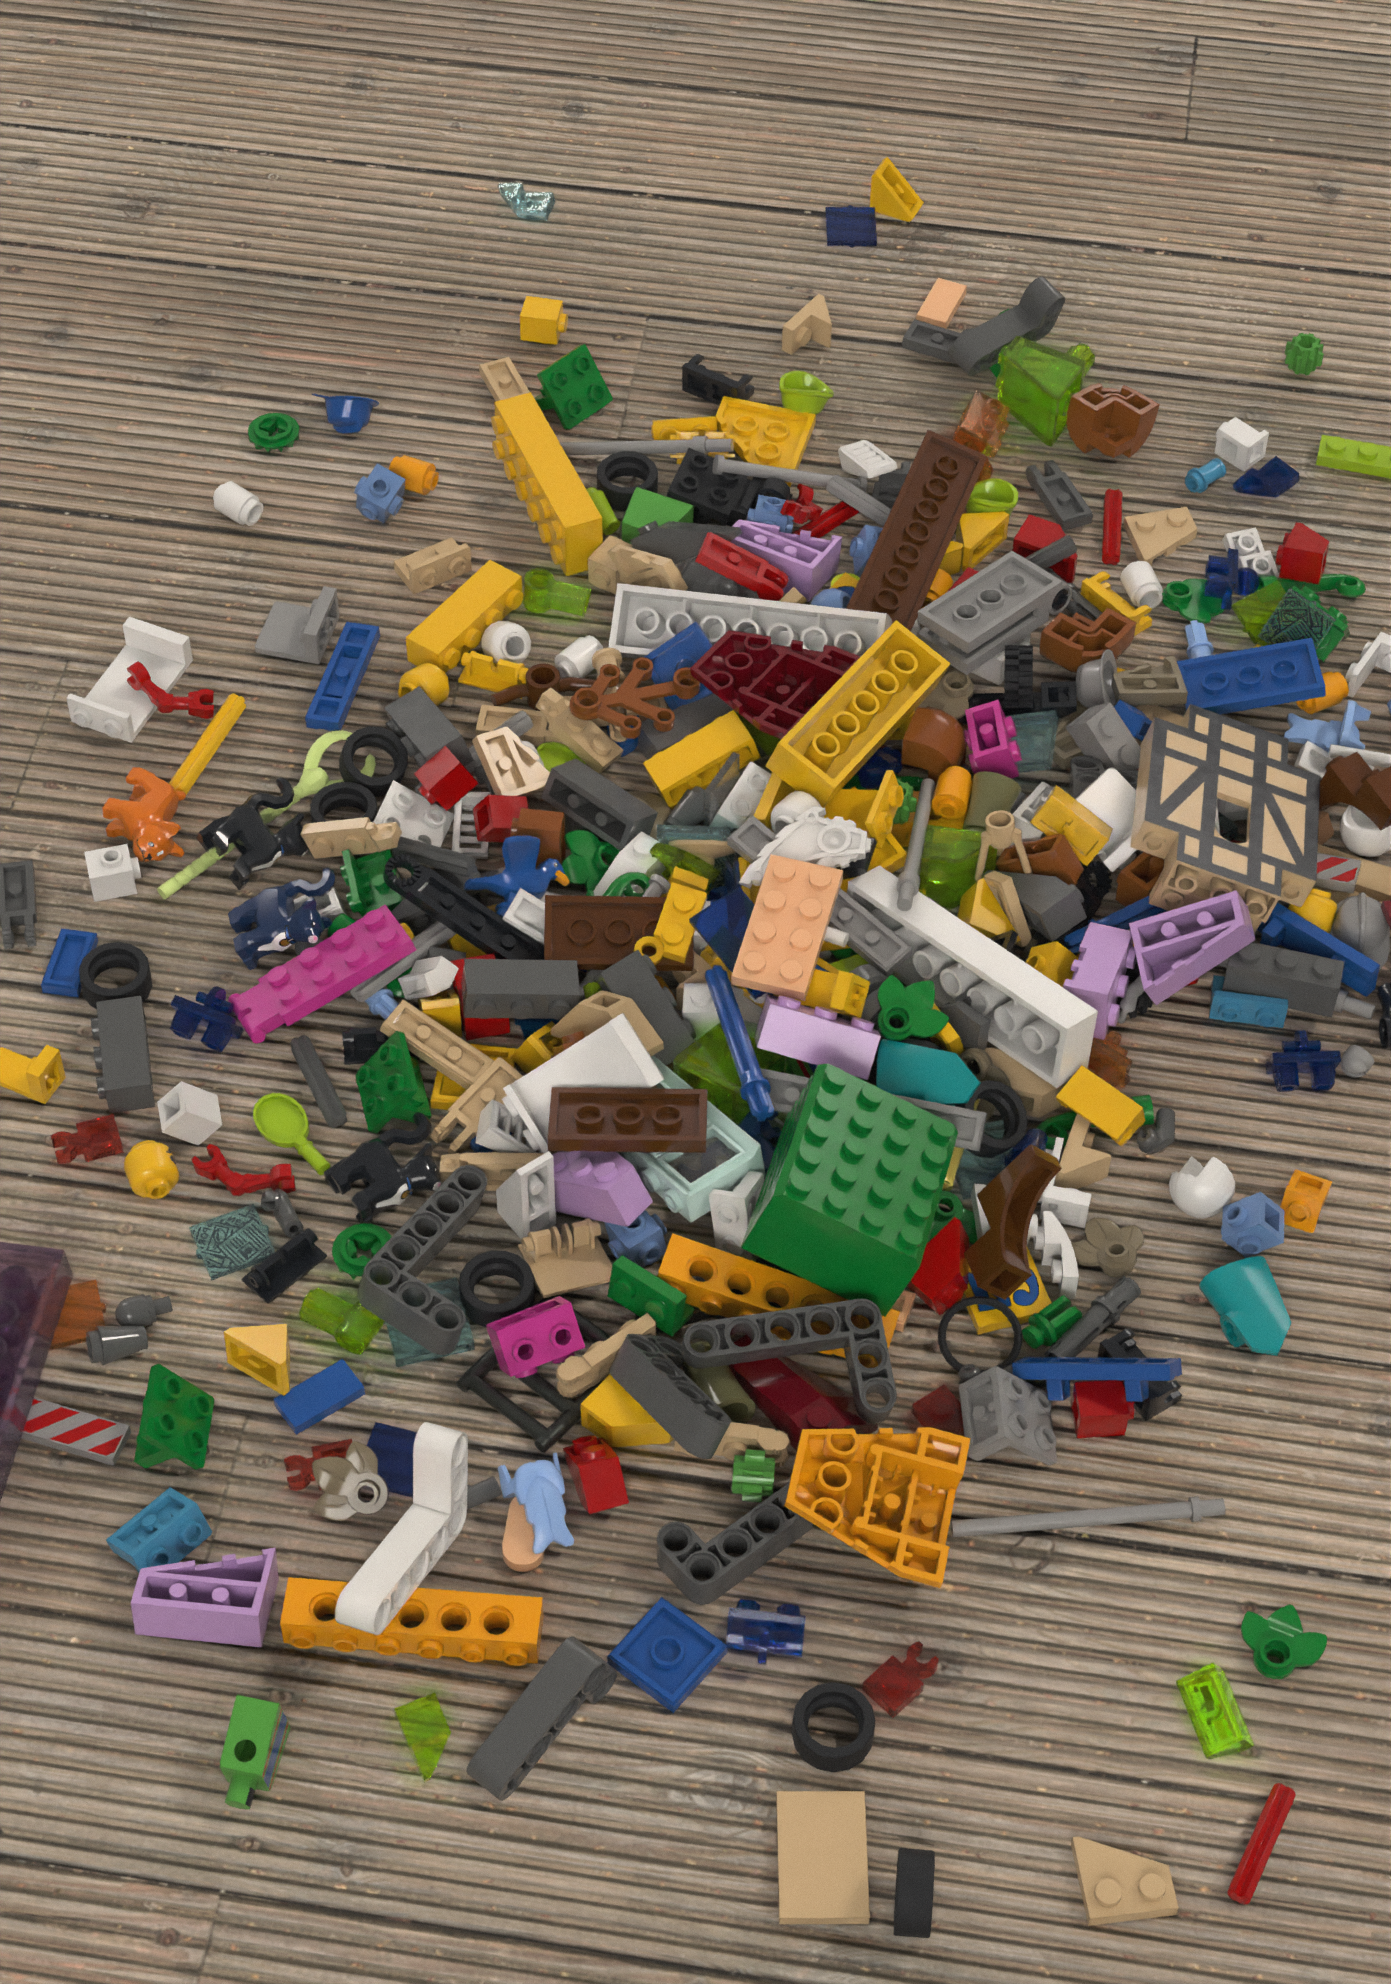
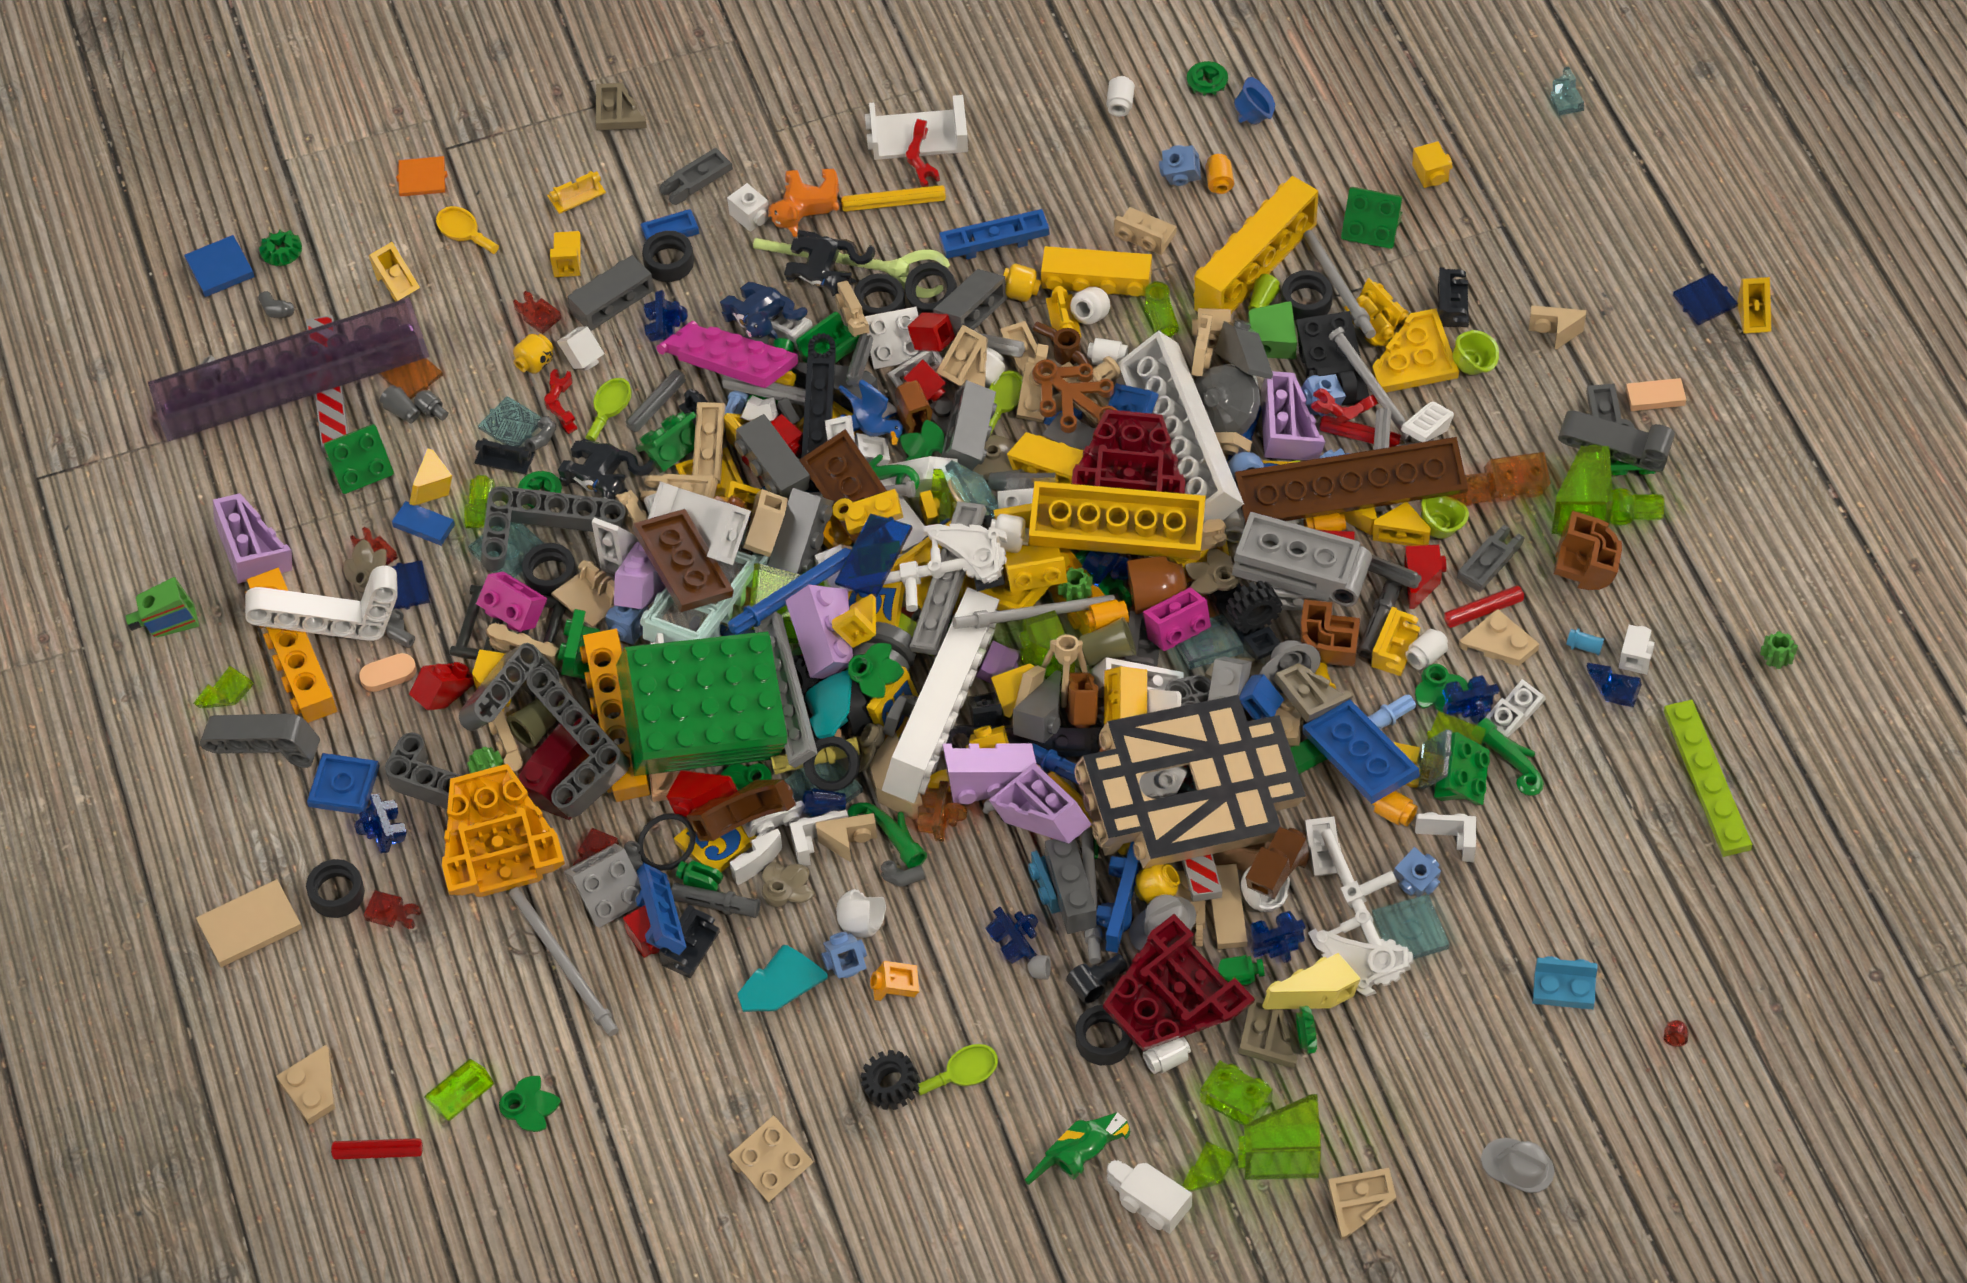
camera: 65 degrees right, 5 degrees up
dark azure bracket [106,1487,212,1573] -> none
light grey bracket [255,586,340,664] -> none
tan hinge [479,357,530,401] -> none
light blue hair [498,1452,574,1554] -> none
red hinge [695,532,789,601] -> none
light nougat plate [731,854,843,1001] -> none
black tyre [894,1848,935,1938] -> none
yellow hinge [1056,1065,1145,1147] -> none
red slope [1276,522,1330,585] -> none
light blue hair [1284,699,1371,752] -> none

